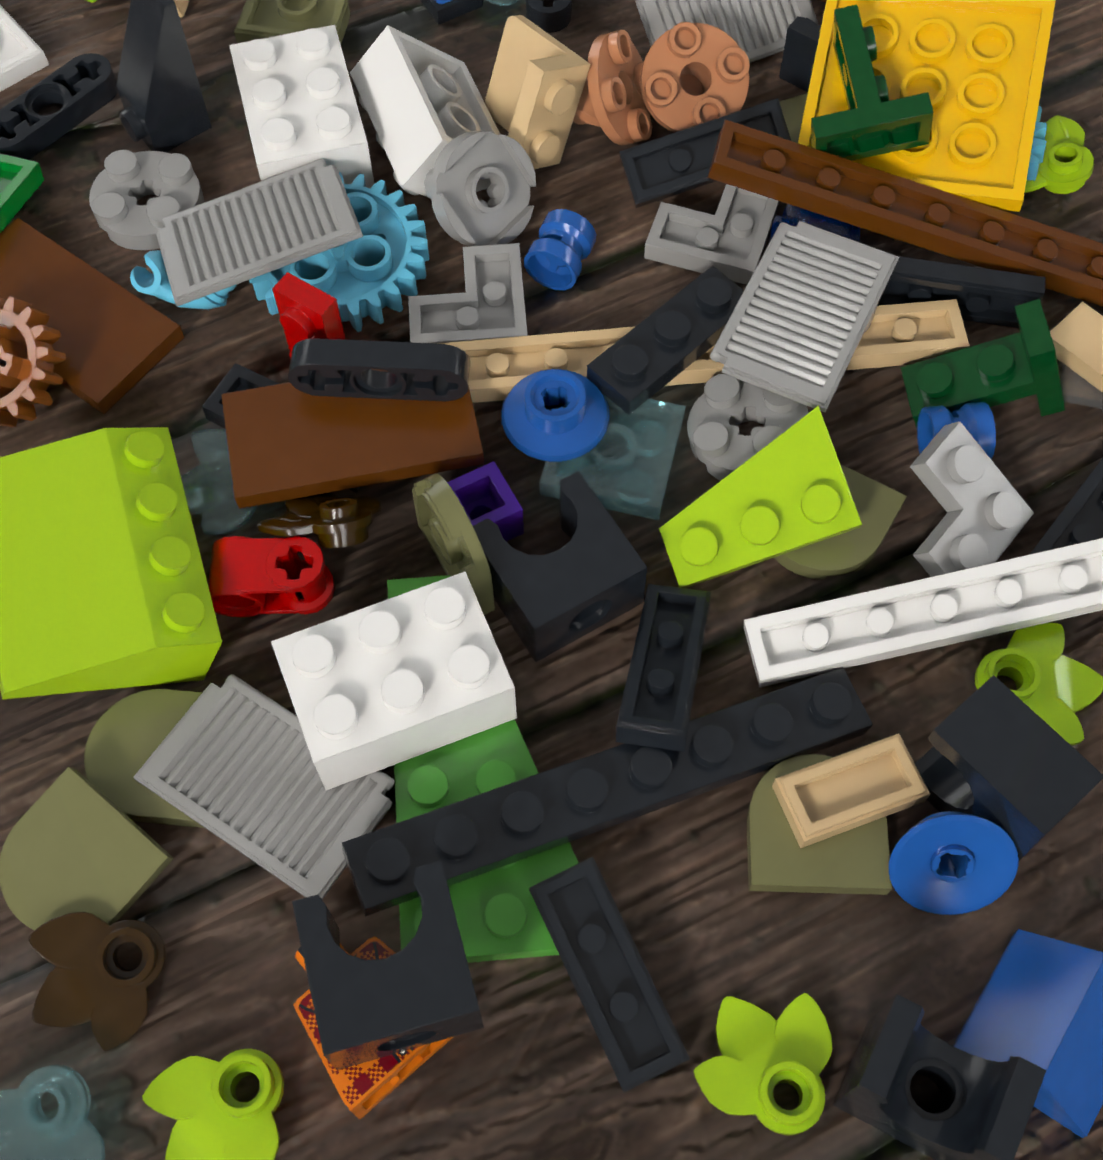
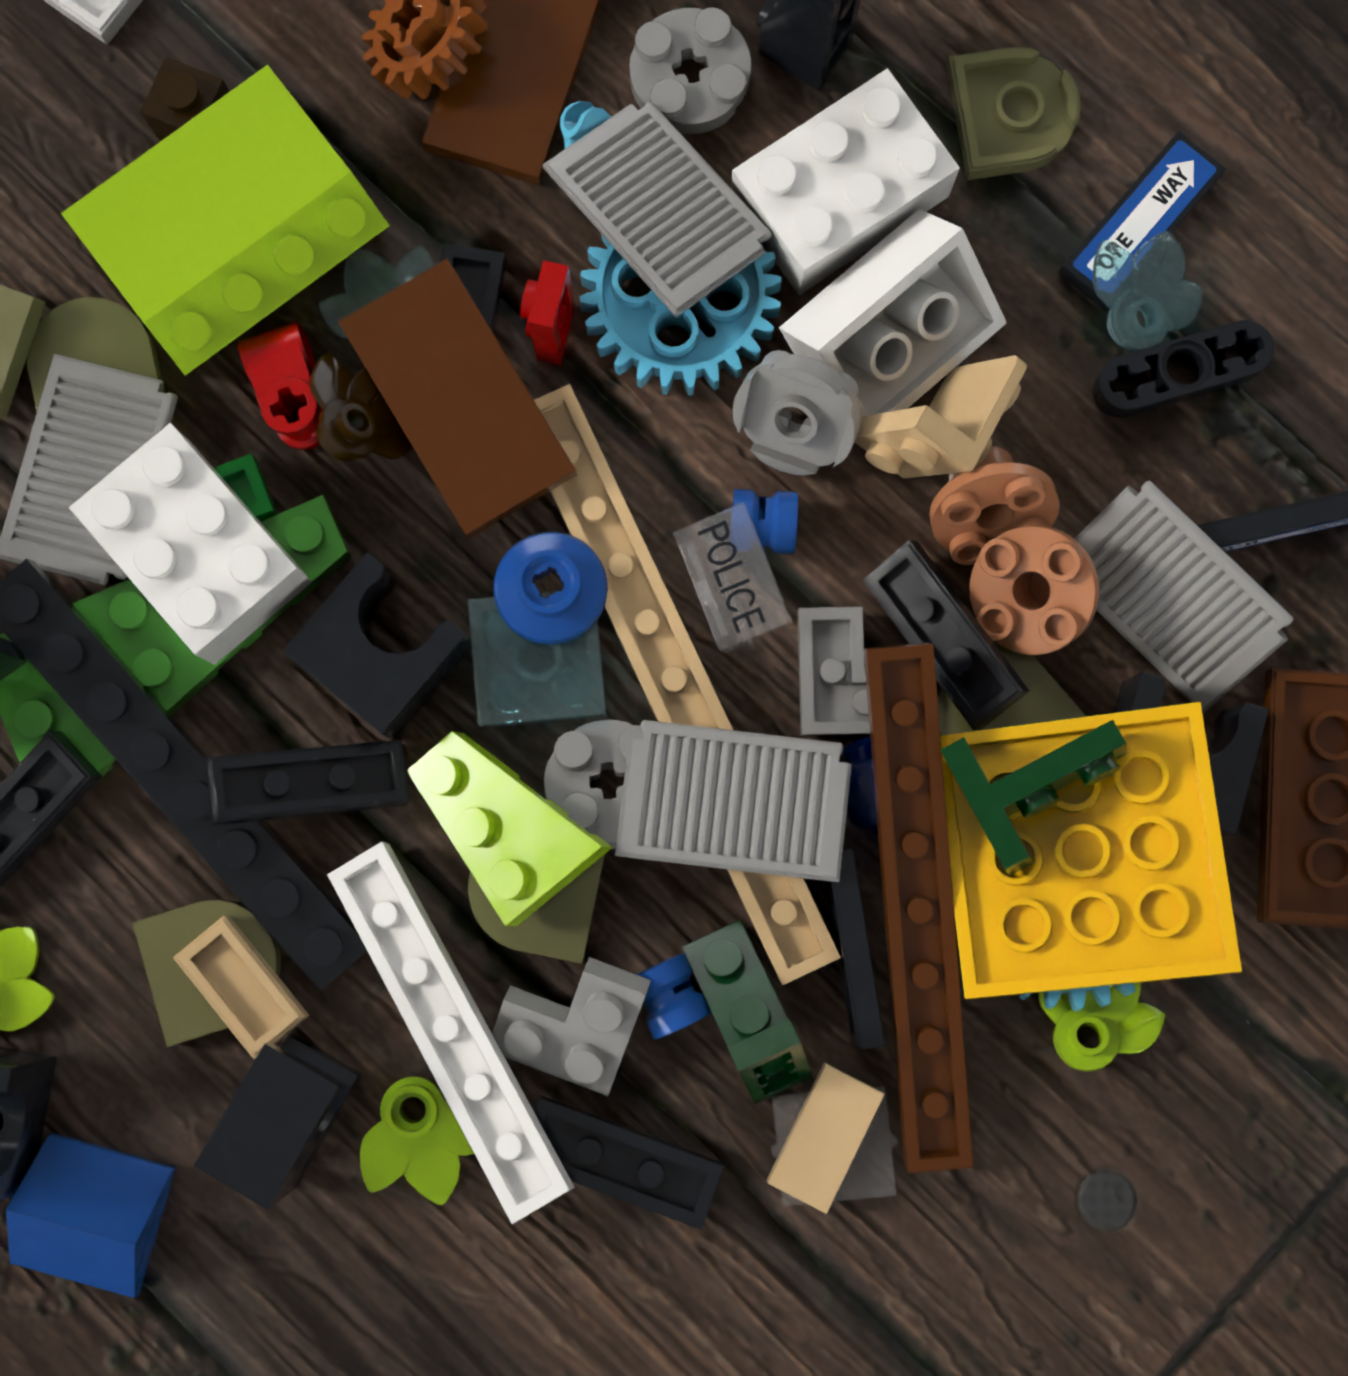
camera: 70 degrees right, 20 degrees up
black beam [288,338,470,401] -> none
light grey plate [408,243,528,343] -> none
olive tile [412,473,495,615] -> none
dark purple plate [447,461,524,542] -> none
black plate [587,265,744,415] -> none
blue piece [889,811,1019,915] -> none
none -> clear panel [673,502,793,654]

